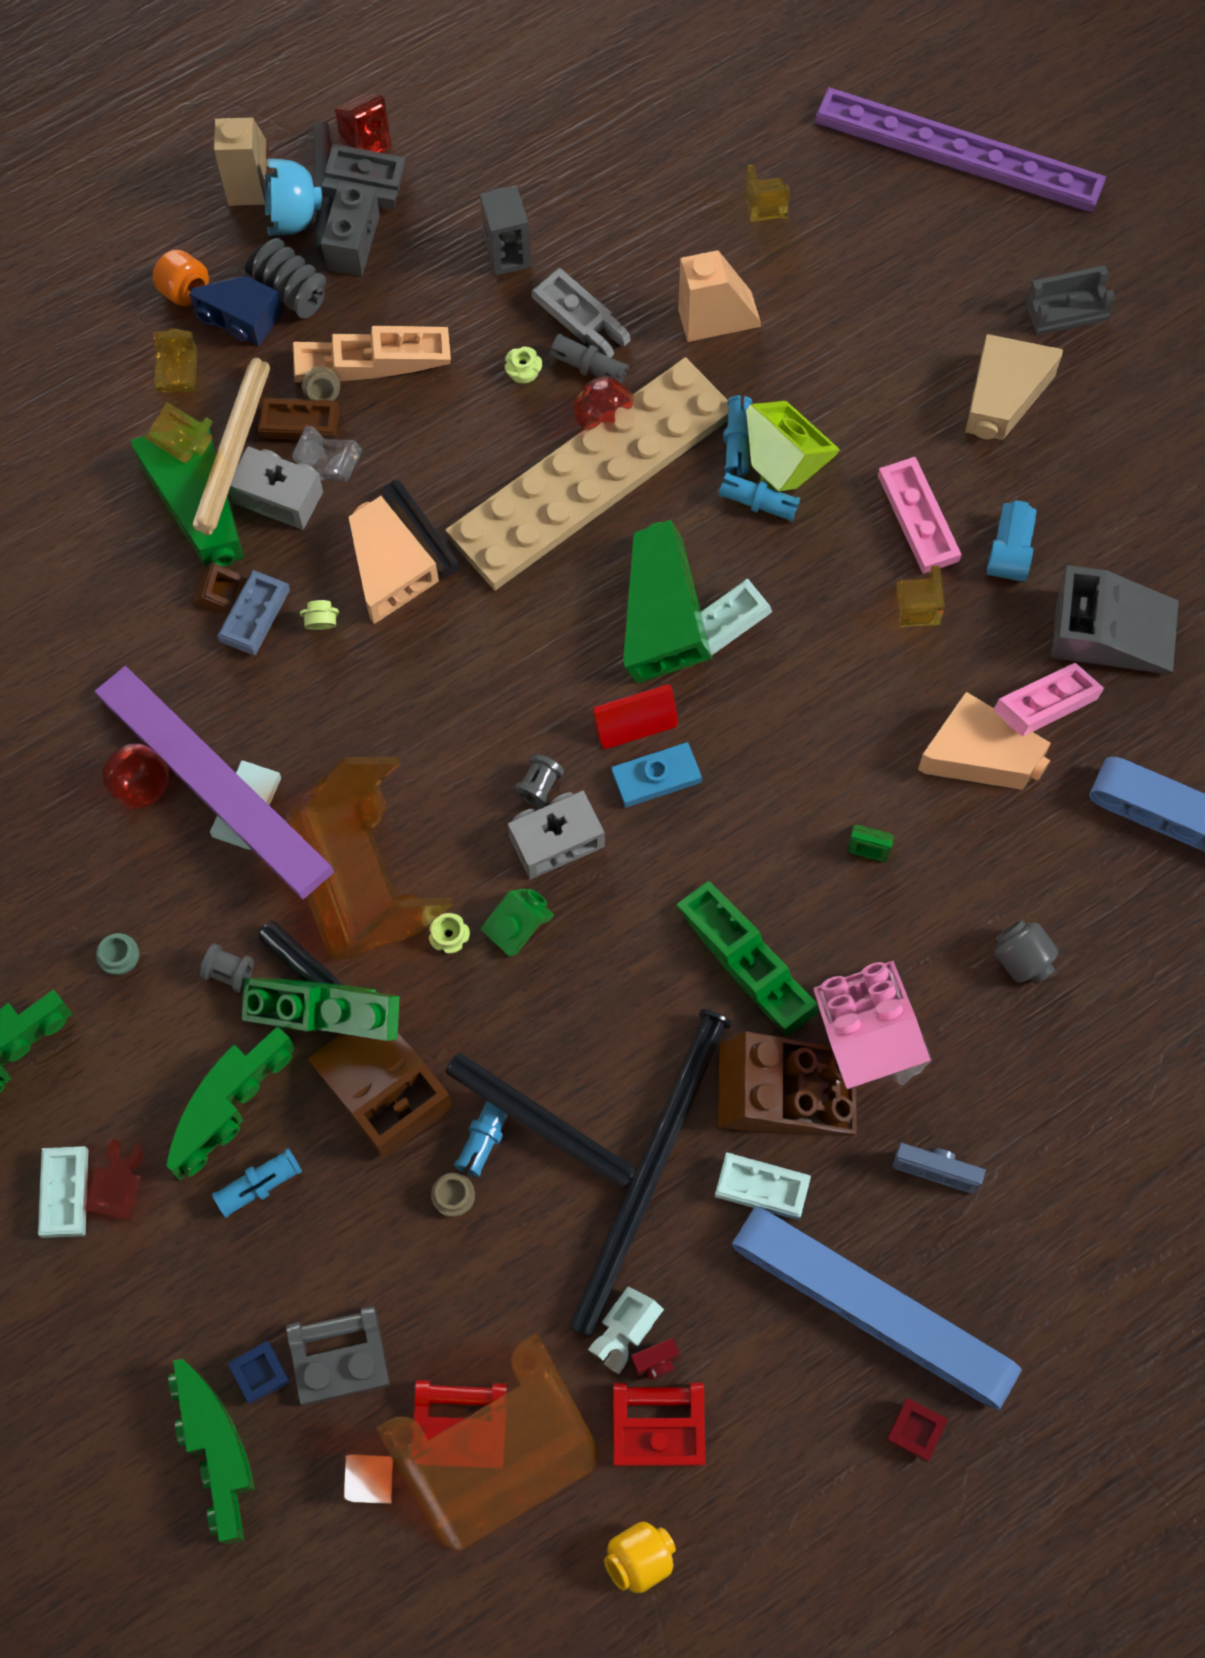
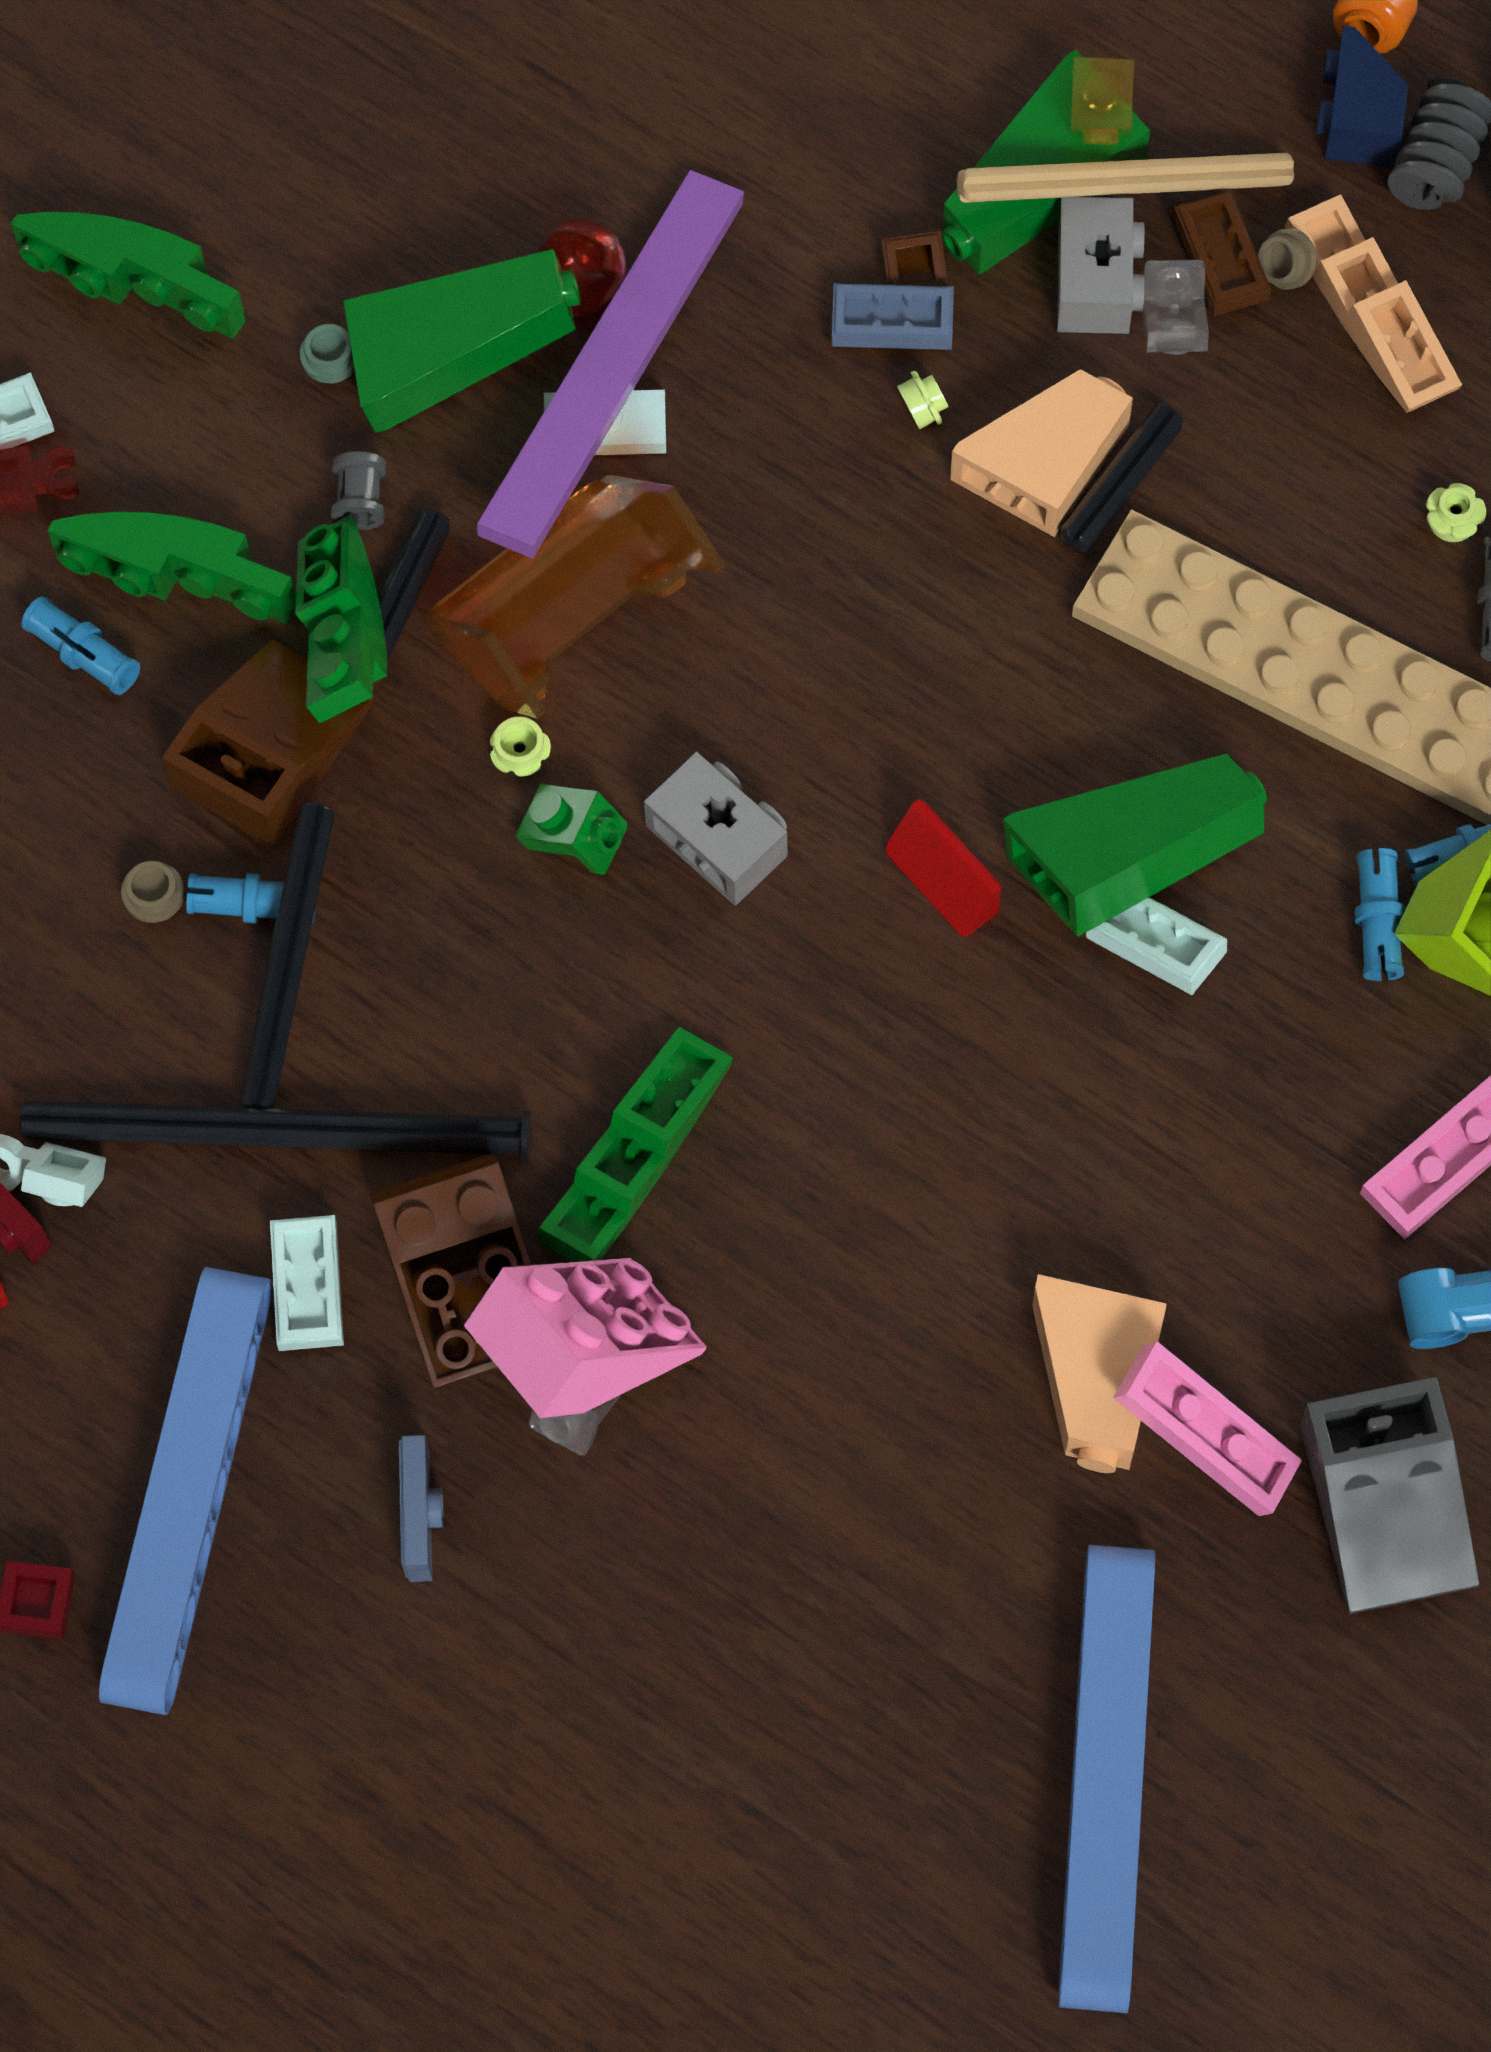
camera: 70 degrees right, 0 degrees up
clear yellow bracket [153,329,198,392] -> none
dark grey bush [513,754,564,808] -> none
clear red hair [573,376,634,431] -> none
dark azure plate [611,742,702,808] -> none
green slope [847,824,894,862] -> none
clear yellow panel [896,565,945,627] -> none
dark grey head [994,919,1058,984] -> none
none -> green slope [343,249,581,433]

